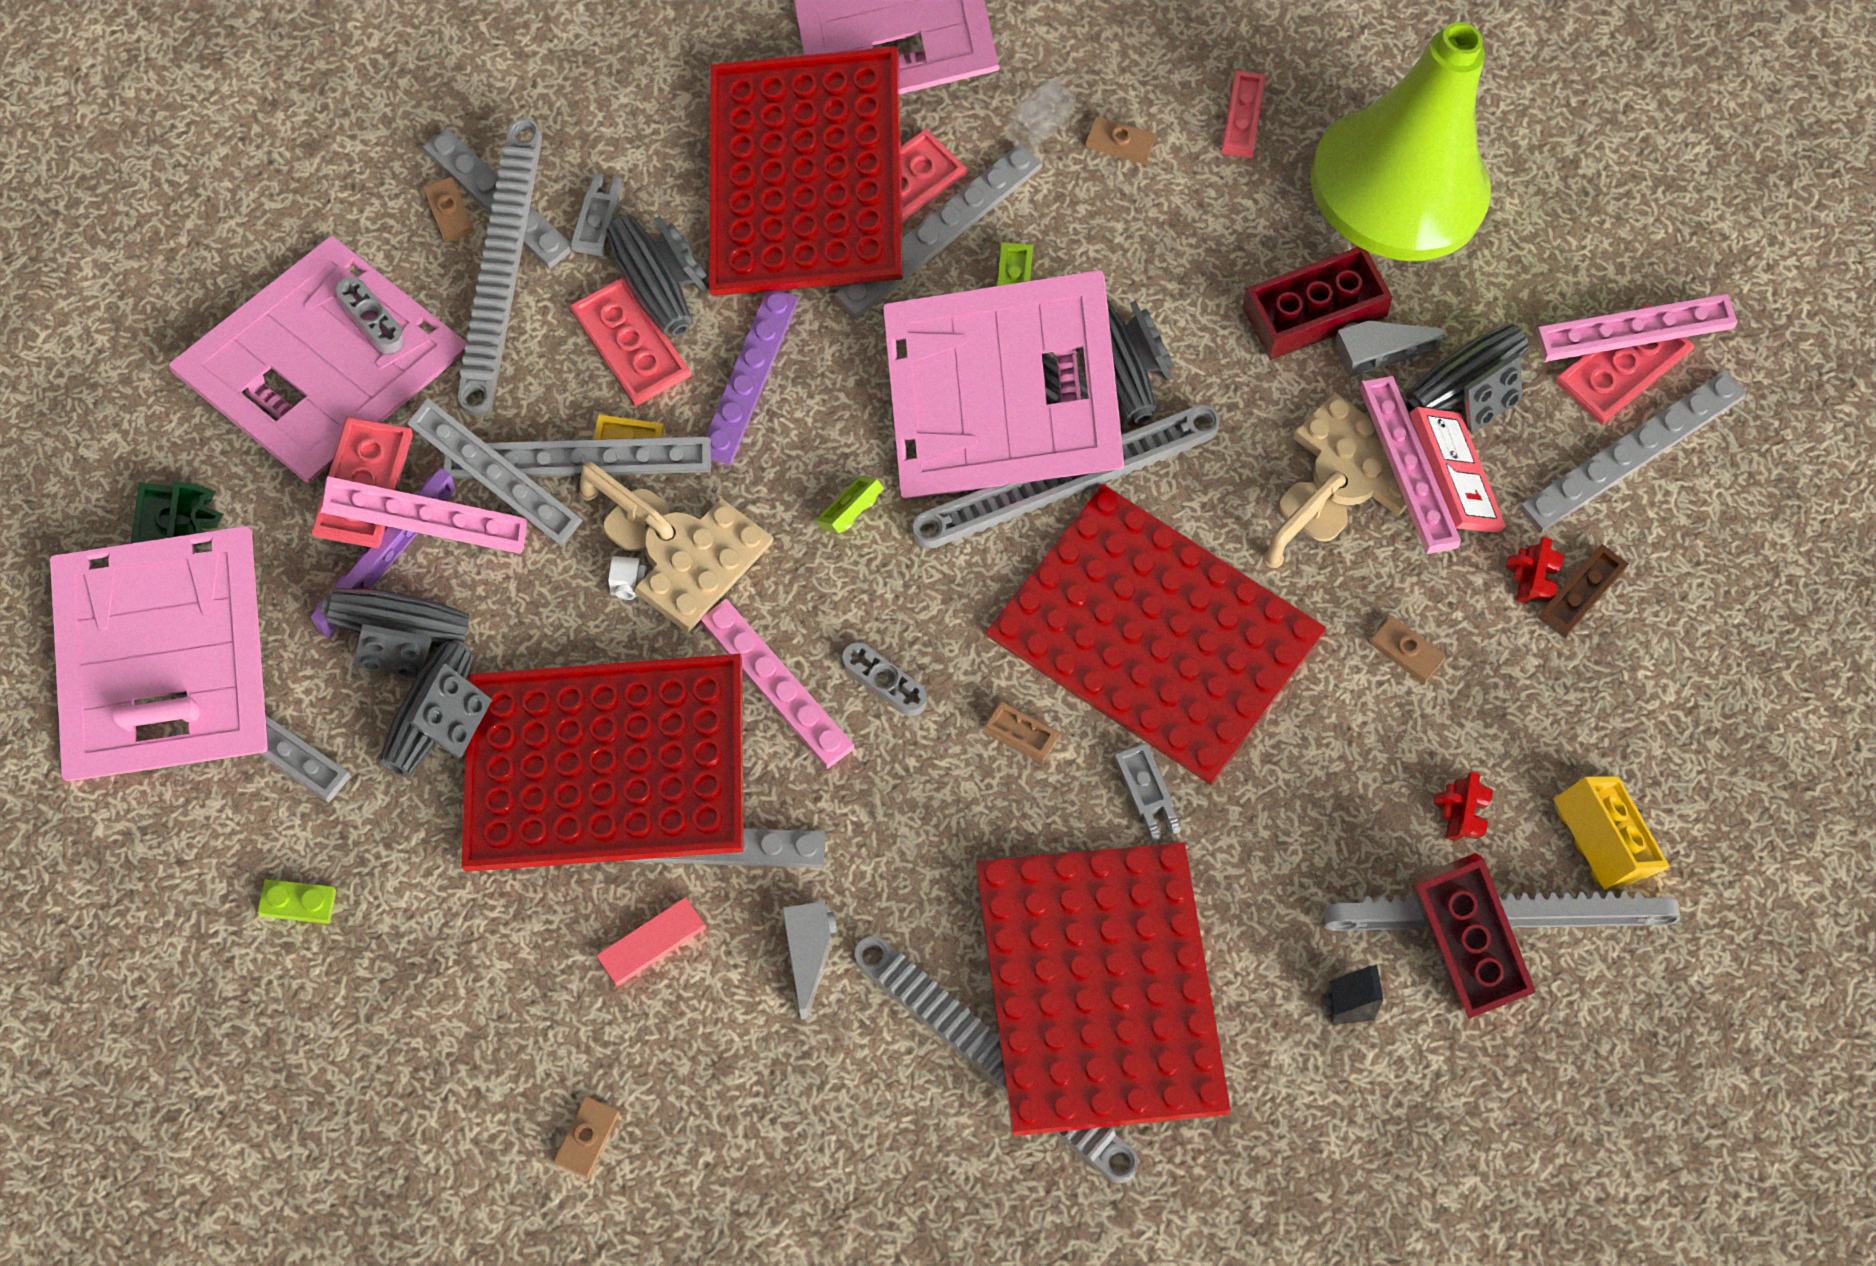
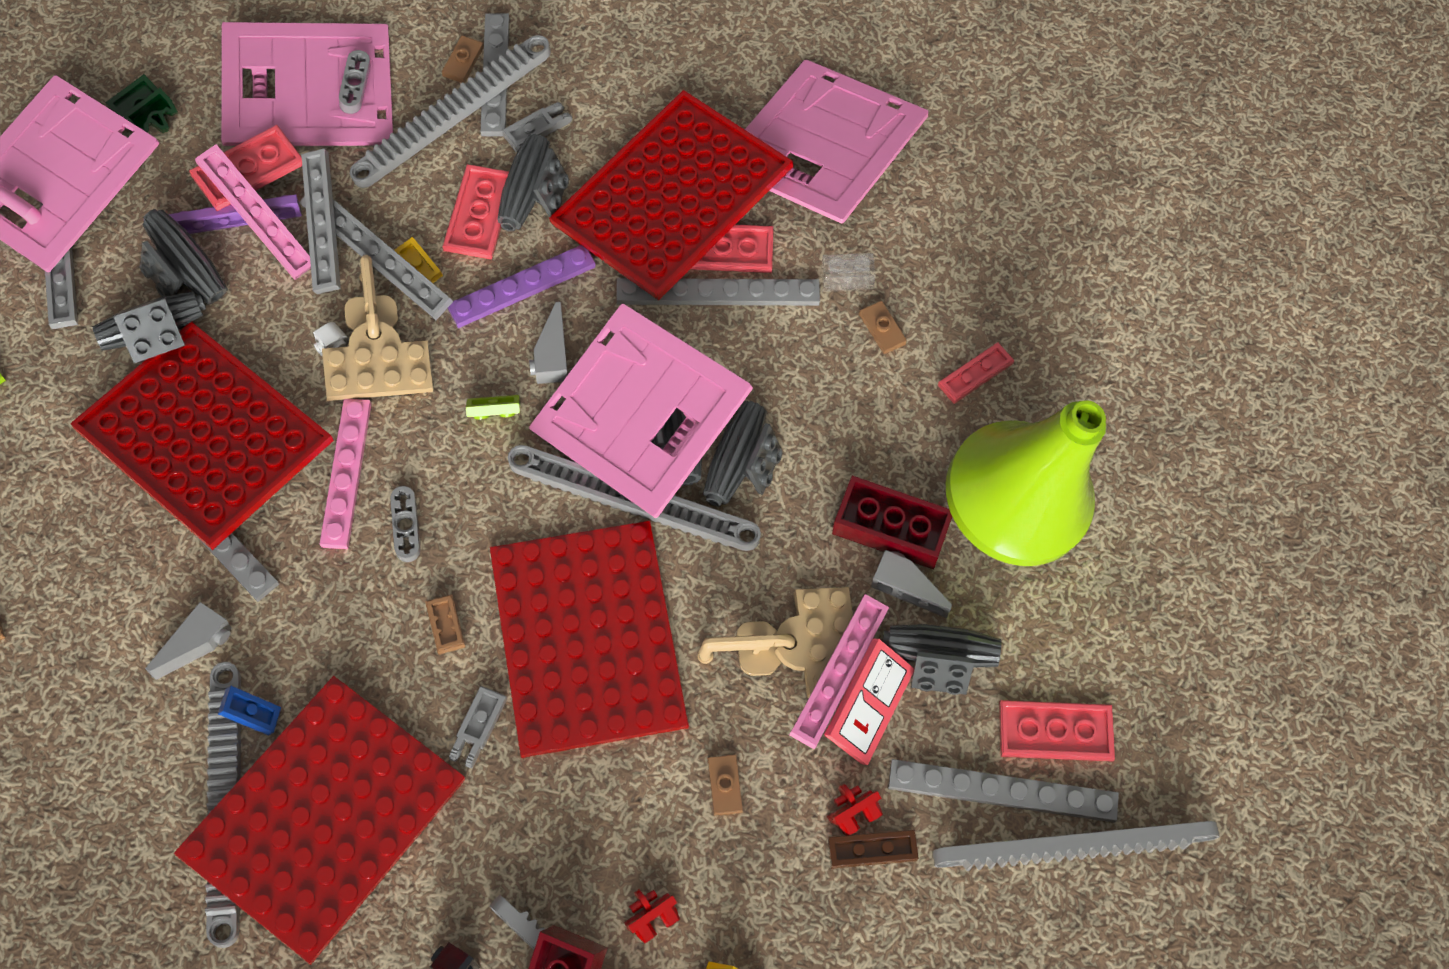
camera: 40 degrees right, 0 degrees up
coral tile [596,897,706,987] -> none
lime plate [997,242,1034,286] -> none
bright pink plate [1536,294,1737,361] -> none
none -> blue plate [218,686,281,736]
none -> light grey slope [529,302,568,384]
none -> light grey gear [932,821,1220,871]

